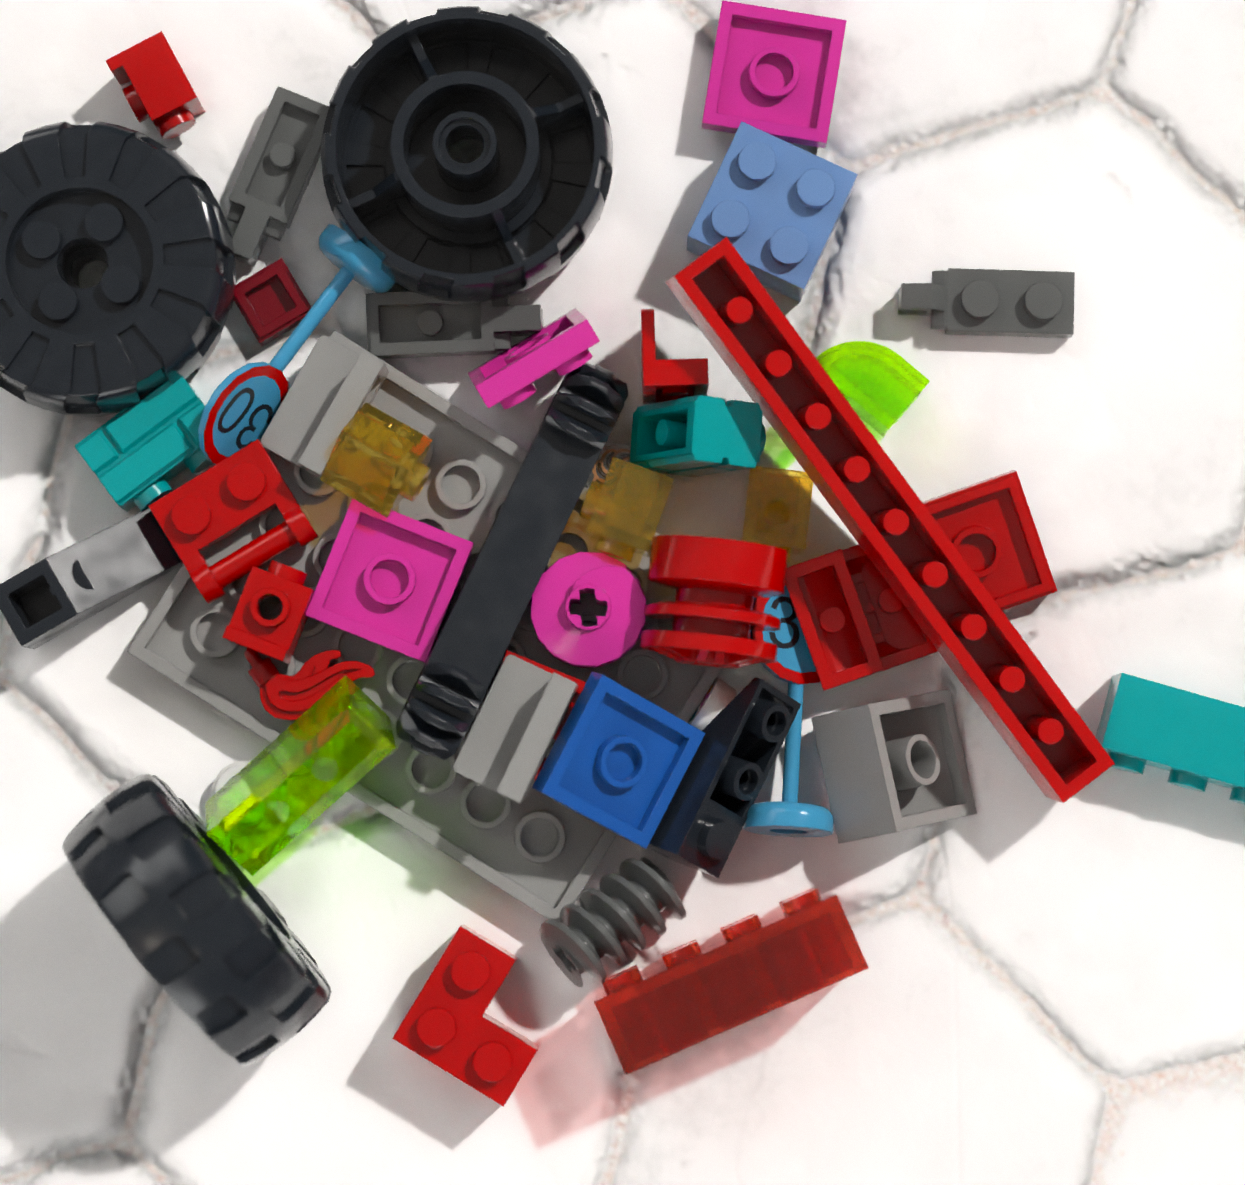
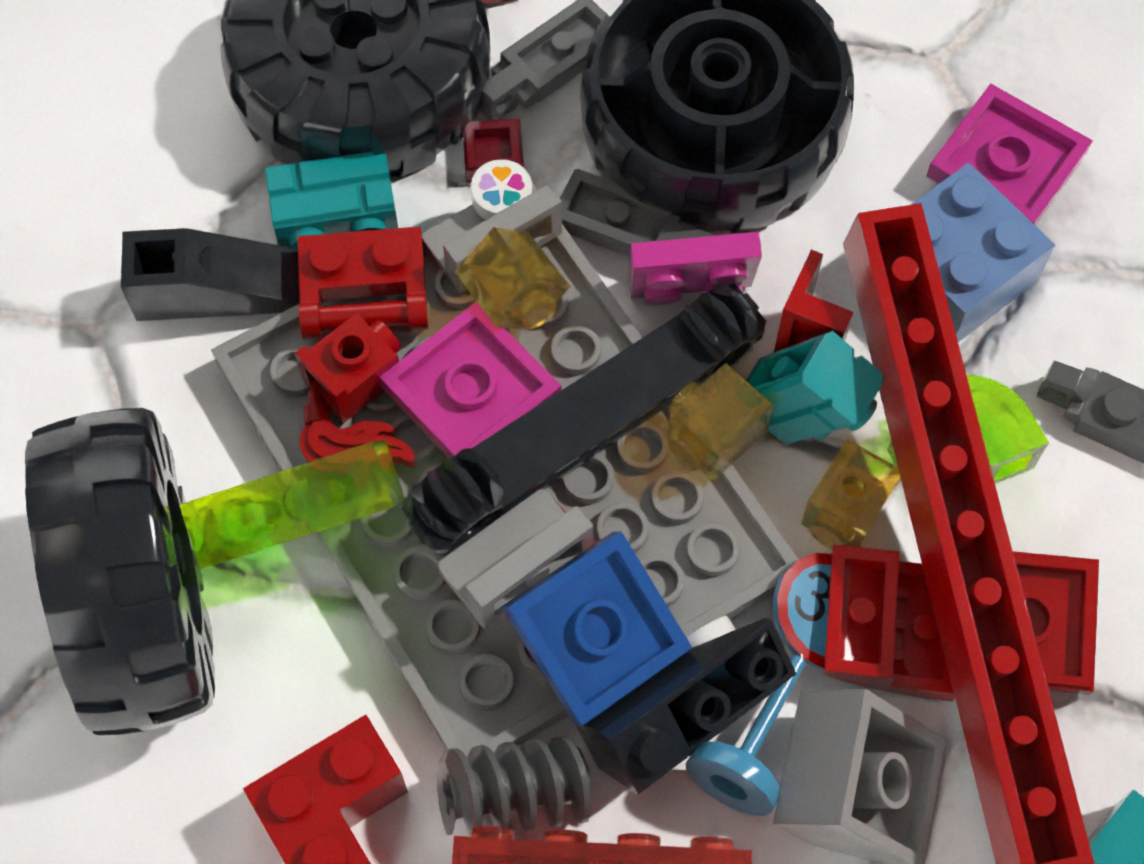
camera: 25 degrees right, 20 degrees down
dark azure piece [198,224,395,464] -> none
dark pink piece [531,552,646,668] -> none
red wheel [640,535,788,669] -> none
none -> white tile [471,160,532,220]

